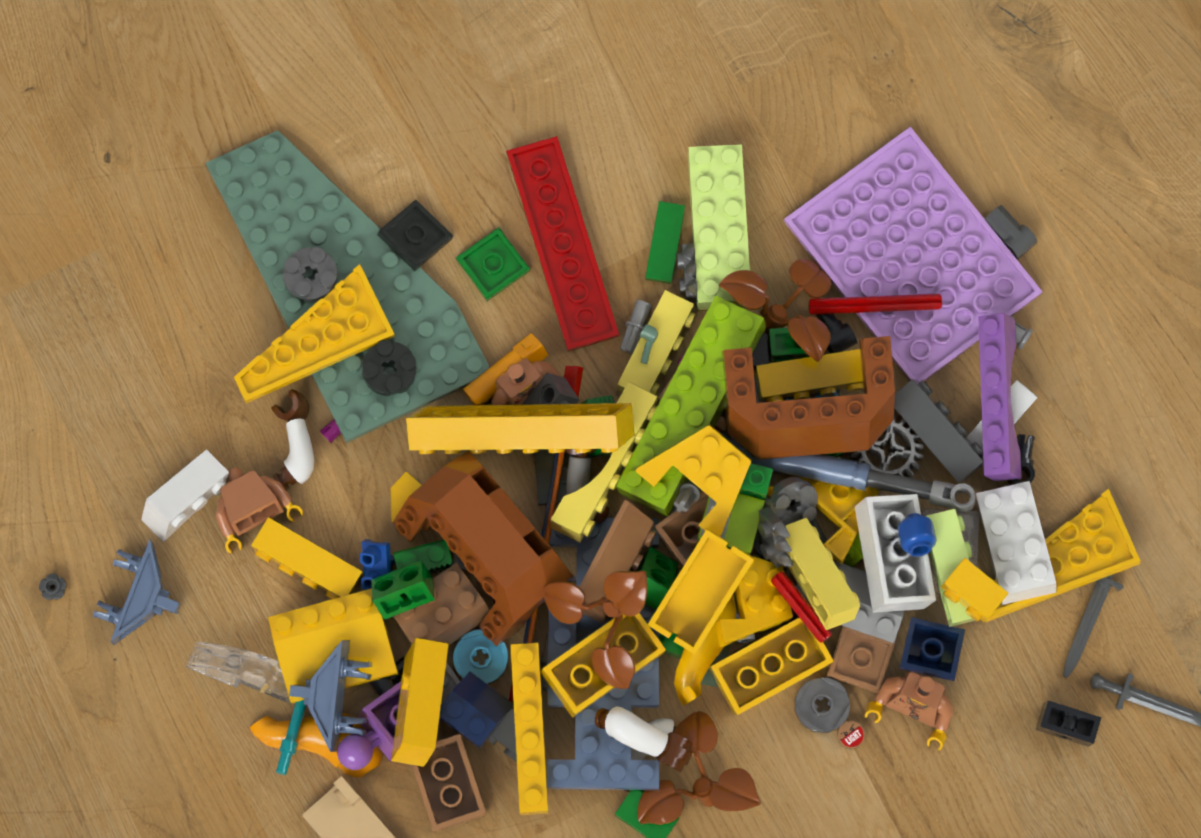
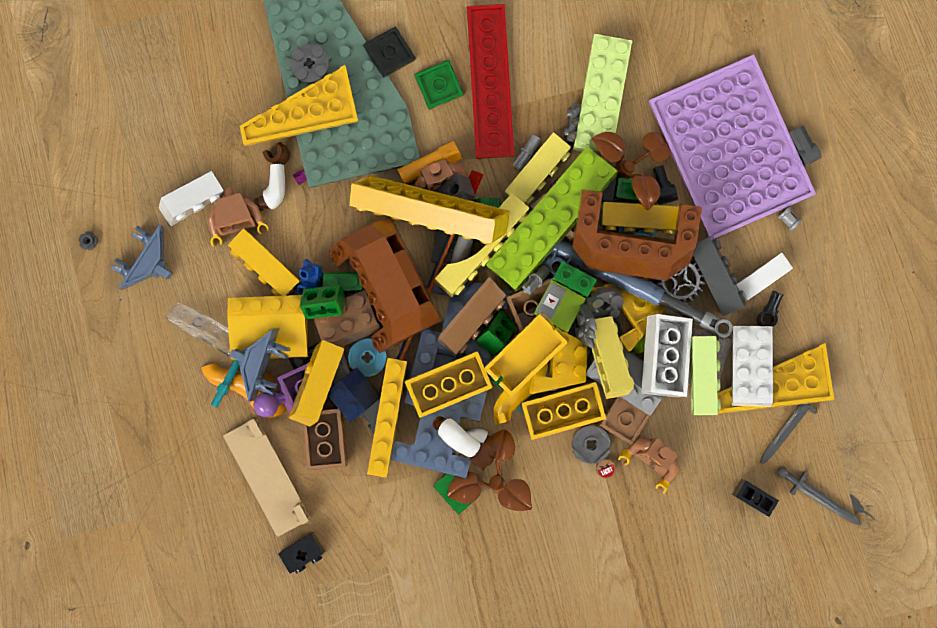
camera: 20 degrees right, 10 degrees up
pearl dark grey plate [362,340,416,396] -> none
yellow sticker [391,472,422,523] -> none
dark orange plant [544,571,647,689] -> none
yellow wing [635,424,752,537] -> none
sand green hand [640,324,658,364] -> none
green tile [645,201,685,284] -> none
red axle [771,571,832,643] -> none
red axle [808,294,942,315] -> none
blue head [898,513,937,556] -> none
dark blue slope [900,617,965,681] -> none
yellow brick [941,558,1009,622] -> none
medium lavender arch [978,313,1021,481] -> none

